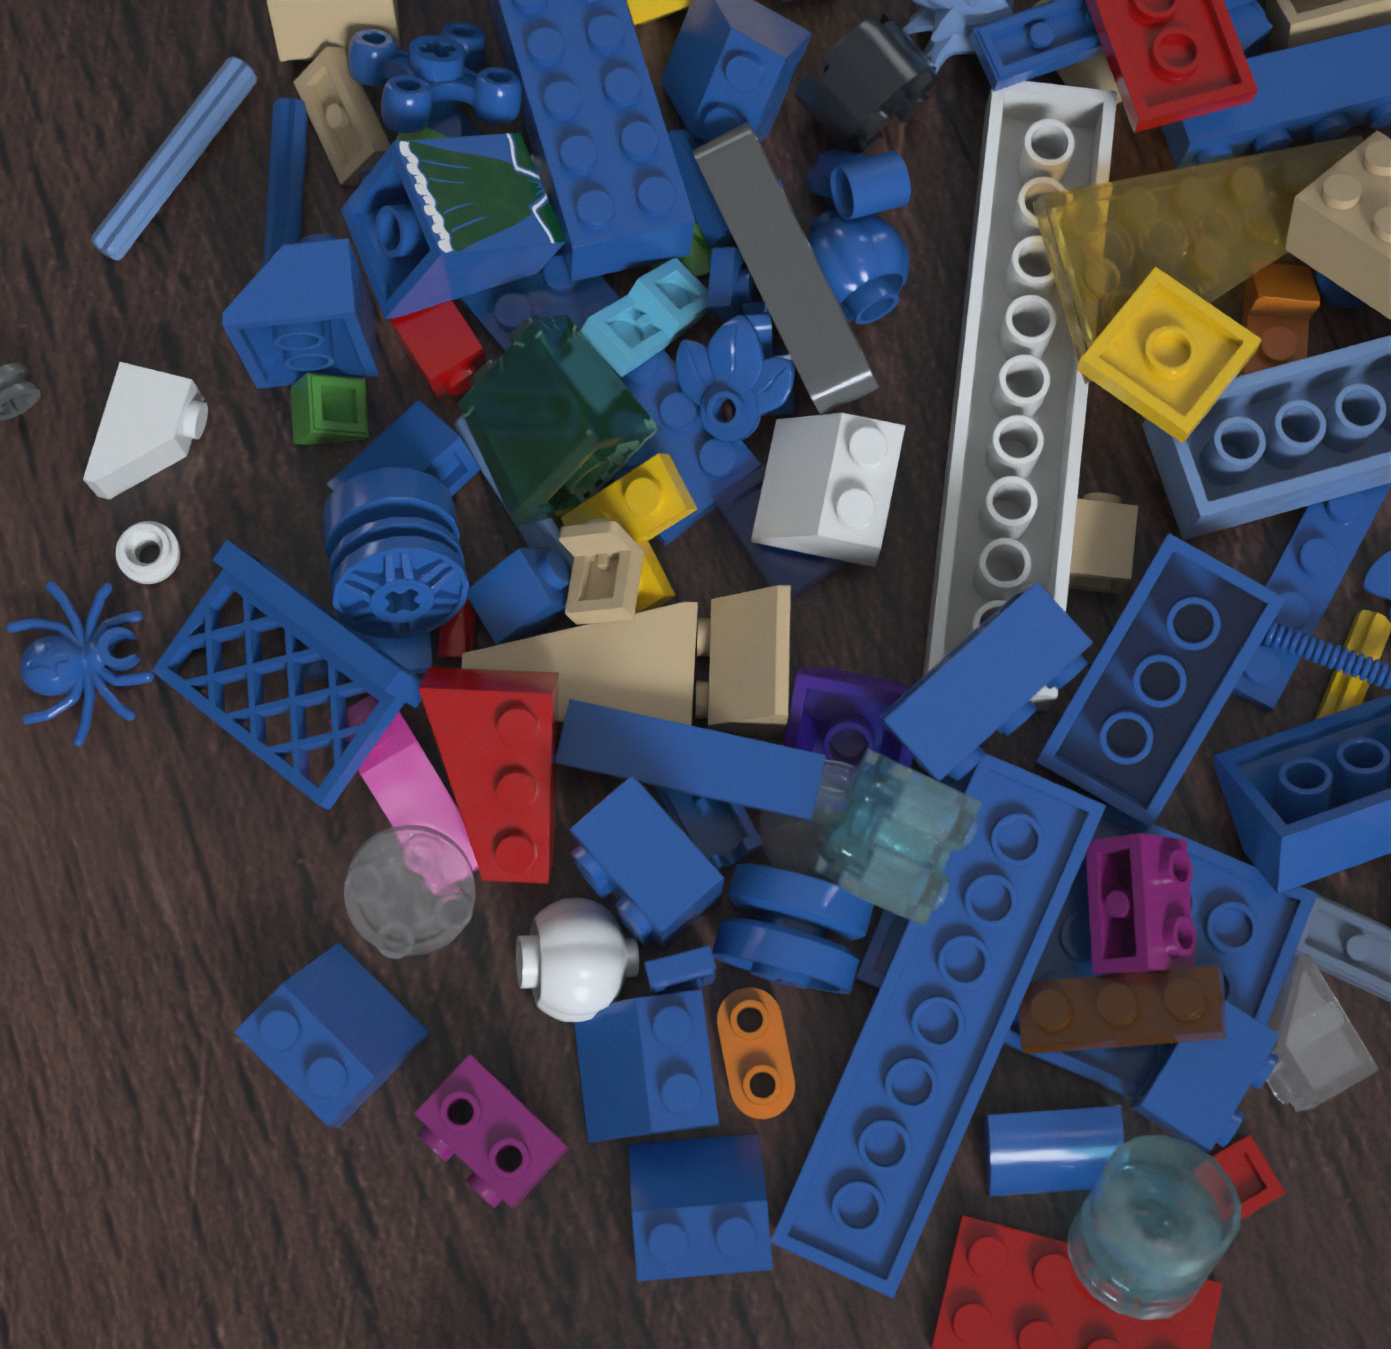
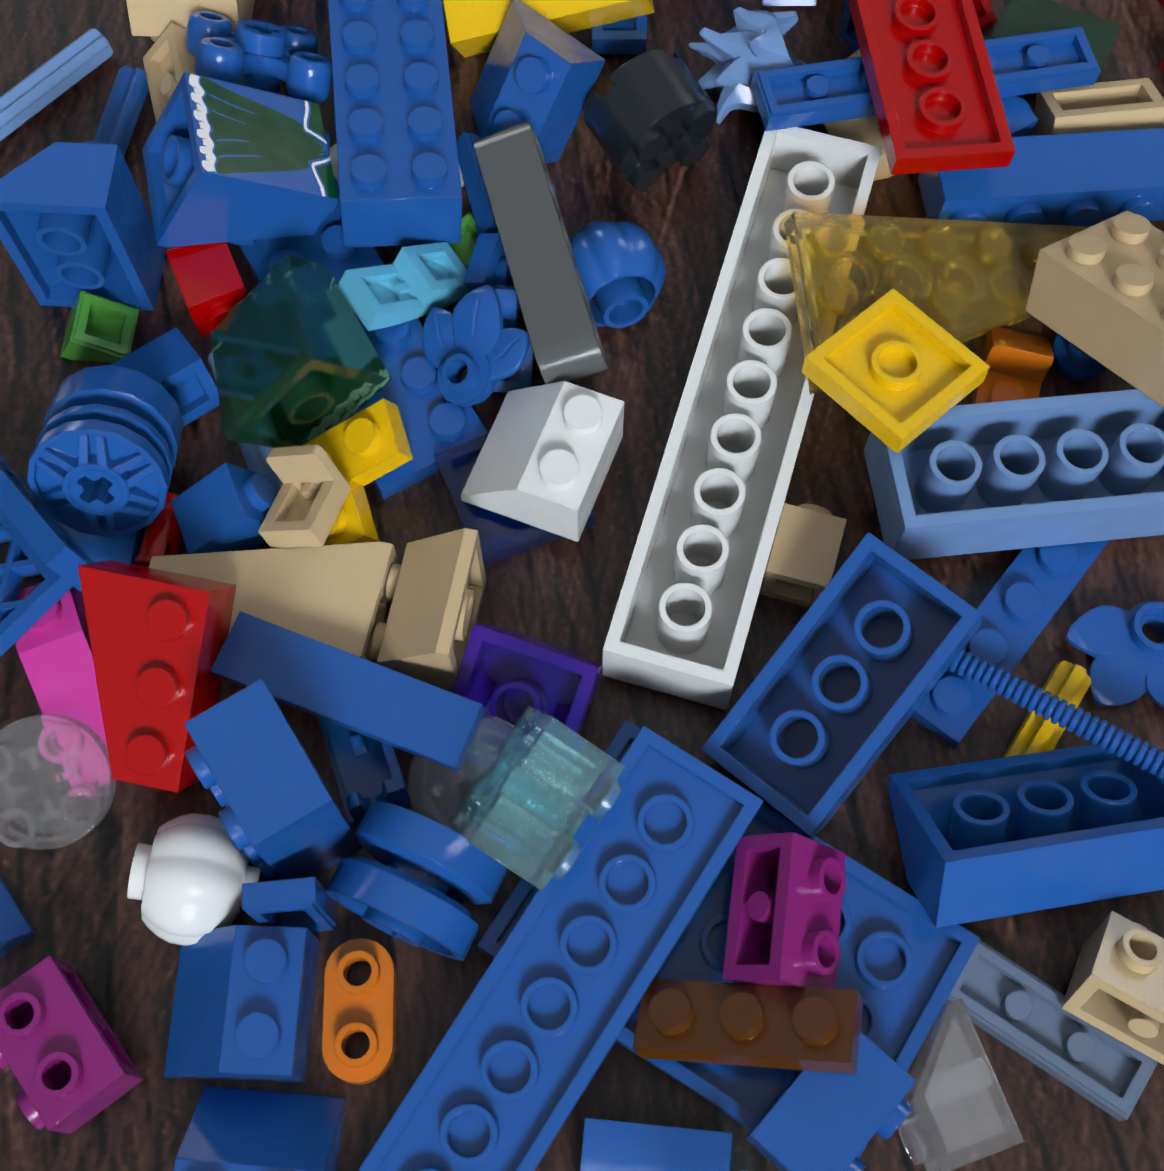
camera: 10 degrees right, 10 degrees down
blue piece [807,149,911,221] -> none
blue brick [877,581,1093,781] -> none

